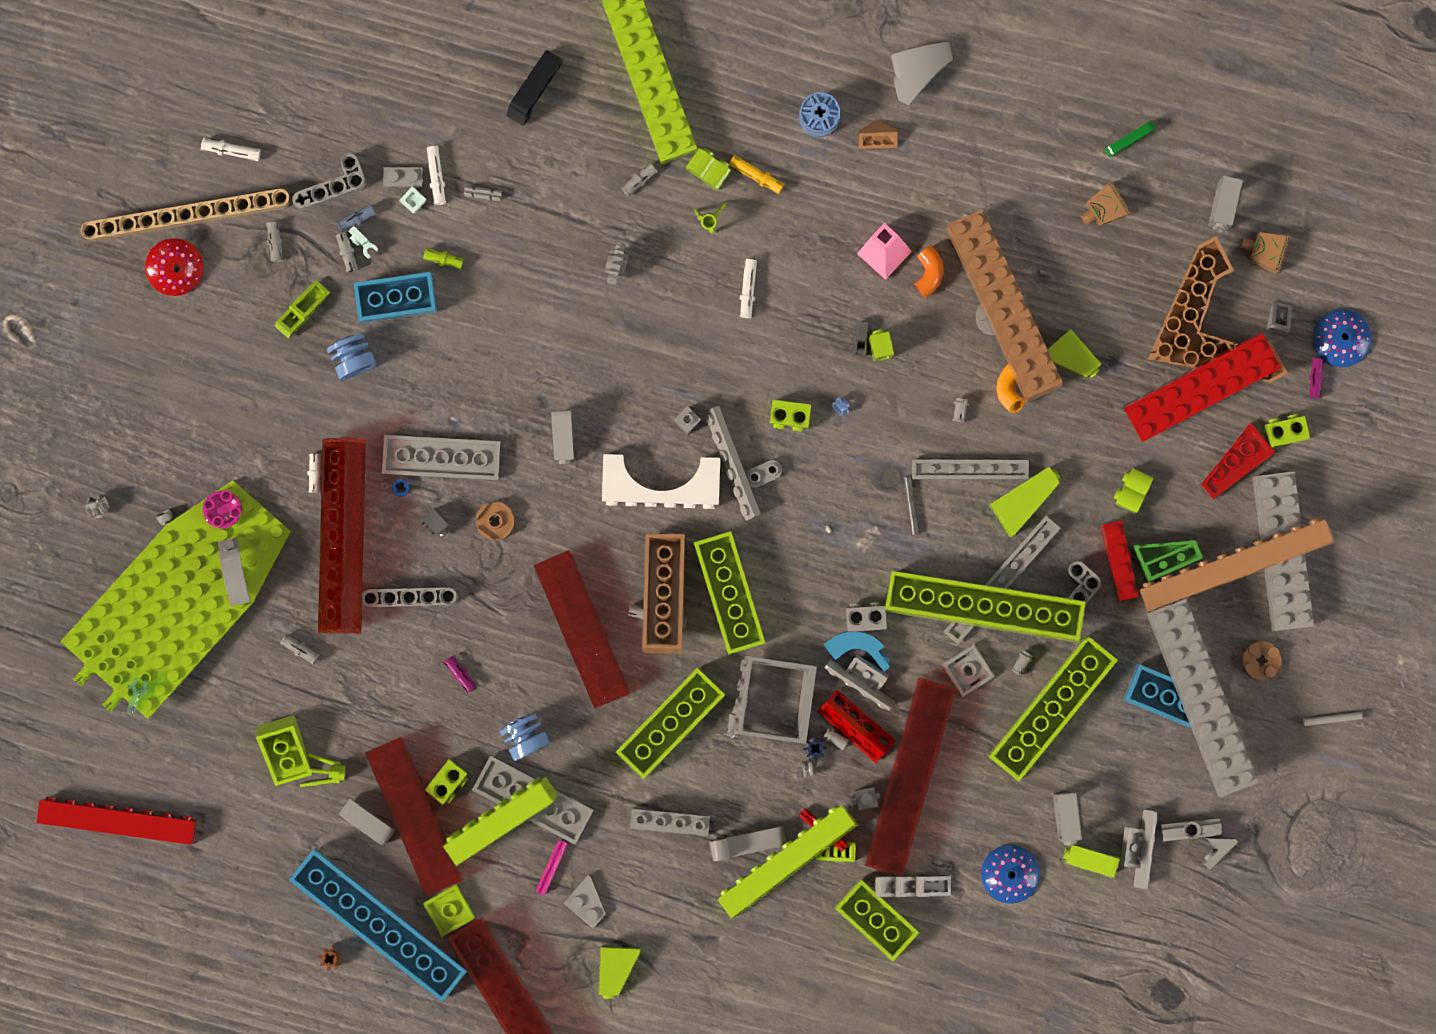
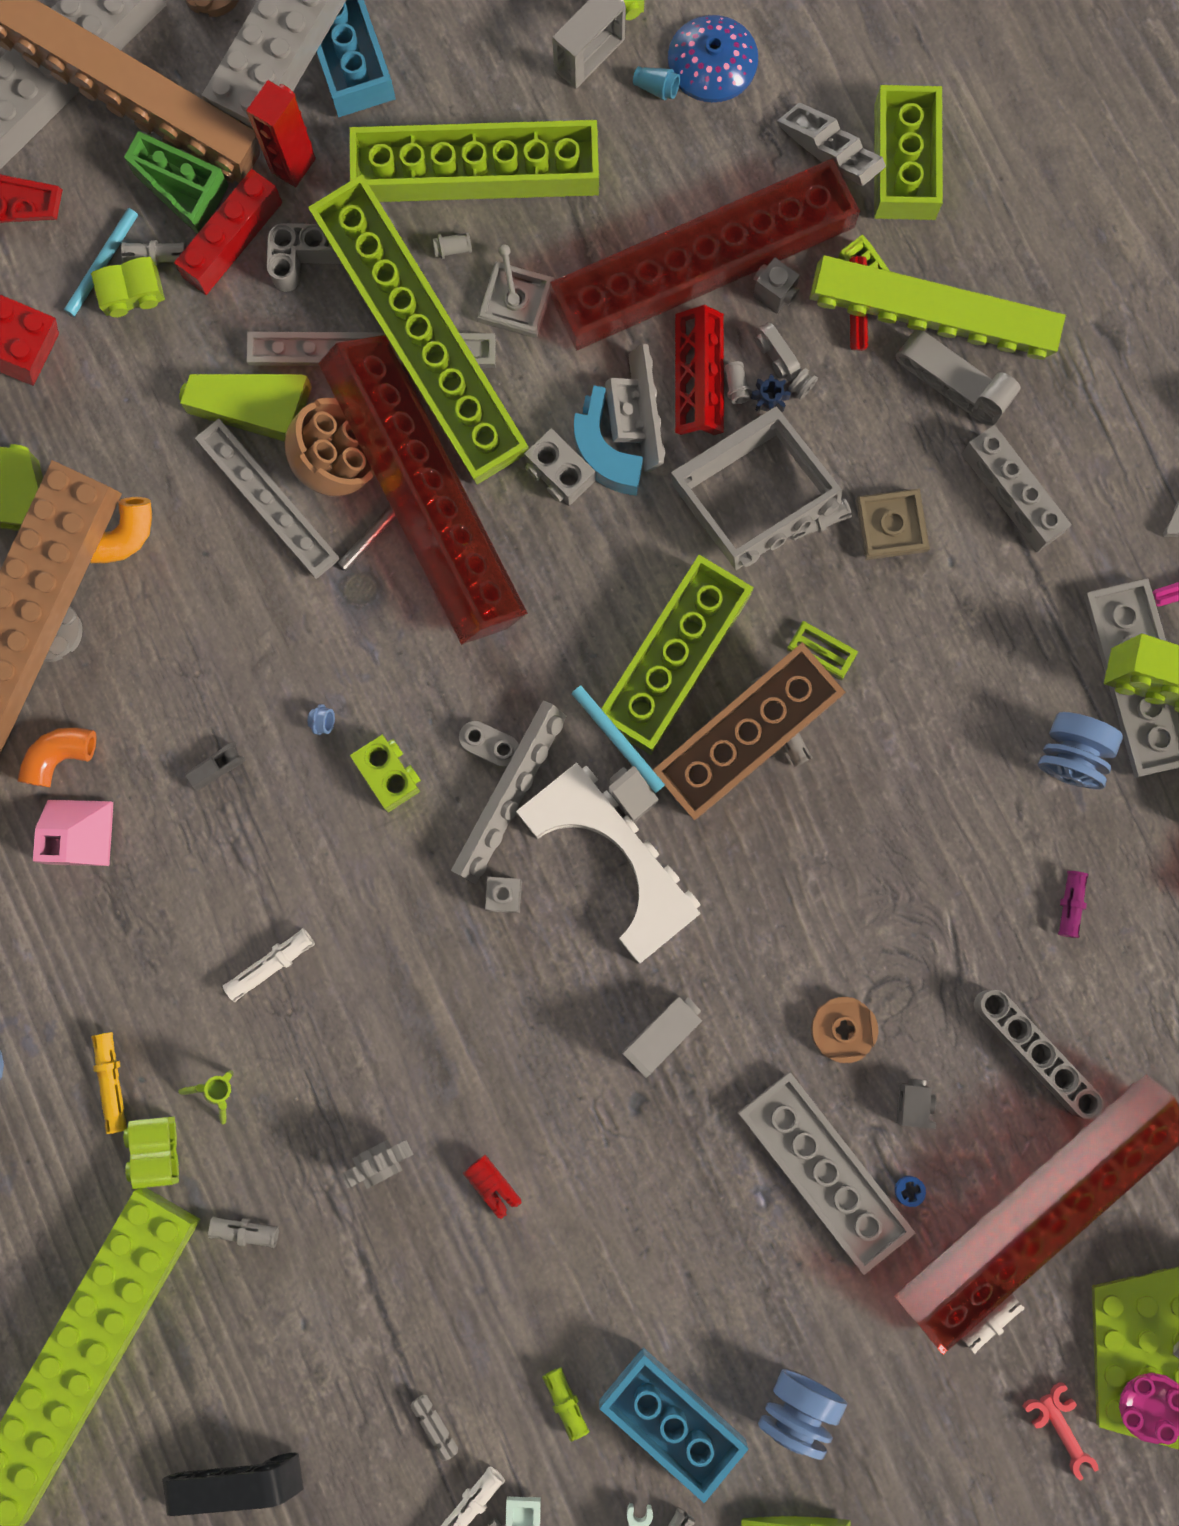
camera: 130 degrees left, 5 degrees down
clear red brick [533,550,631,709] -> none
lime brick [616,668,725,779] -> none
lime brick [868,329,894,362] -> none
light grey pin [953,398,969,423] -> none
none -> medium azure bar [64,208,138,317]
none -> light grey pin [121,240,186,265]
none -> red brick [246,80,316,188]
none -> medium nougat cylinder [285,398,383,496]
none -> clear red brick [318,335,528,645]
none -> red hinge [462,1154,522,1219]
none -> light grey hinge [498,244,520,307]
none -> medium azure bar [571,685,665,793]
none -> light grey slope [609,766,659,823]
none -> dark azure cone [633,66,680,101]
none -> light grey plate [755,322,802,381]
none -> lime tile [786,621,858,681]
none -> dark tan plate [856,488,930,560]
none -> coral bar [1022,1382,1099,1481]

